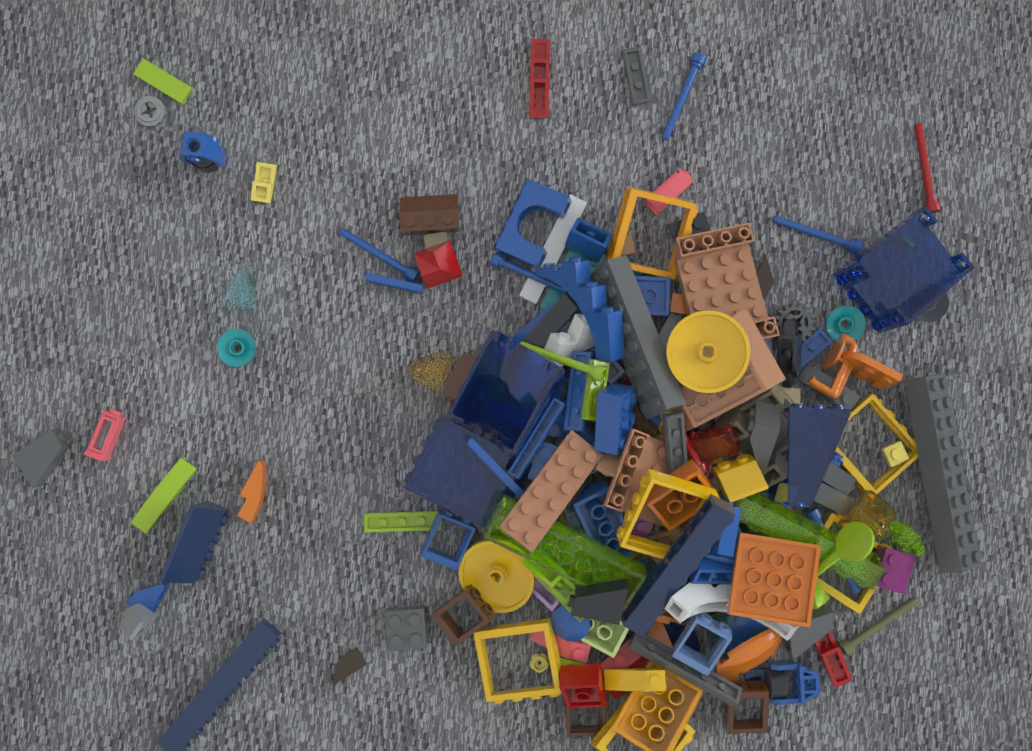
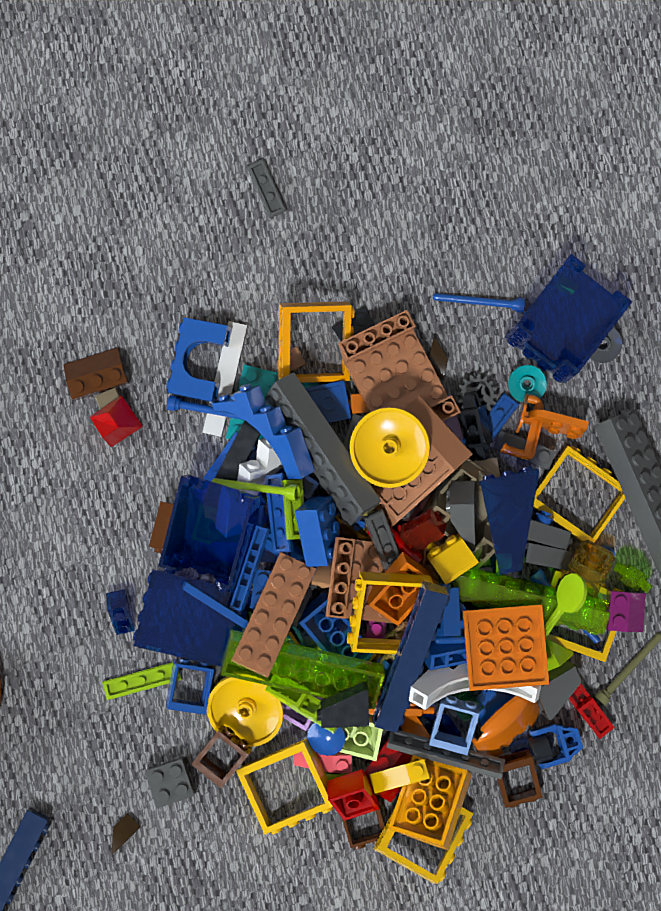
camera: 10 degrees left, 0 degrees up
blue piece [339,228,420,283] -> none
blue tile [365,272,424,294] -> none
clear yellow slope [408,351,456,392] -> none
red slope [529,39,550,118] -> none
light yellow plate [530,653,549,673] -> none
blue slope [565,218,613,262] -> none
coral window [642,168,692,216] -> none
blue piece [662,53,707,140] -> none
light yellow plate [881,441,909,467] -> none
red piece [915,123,941,214] -> none
none -> clear blue slope [106,589,135,635]

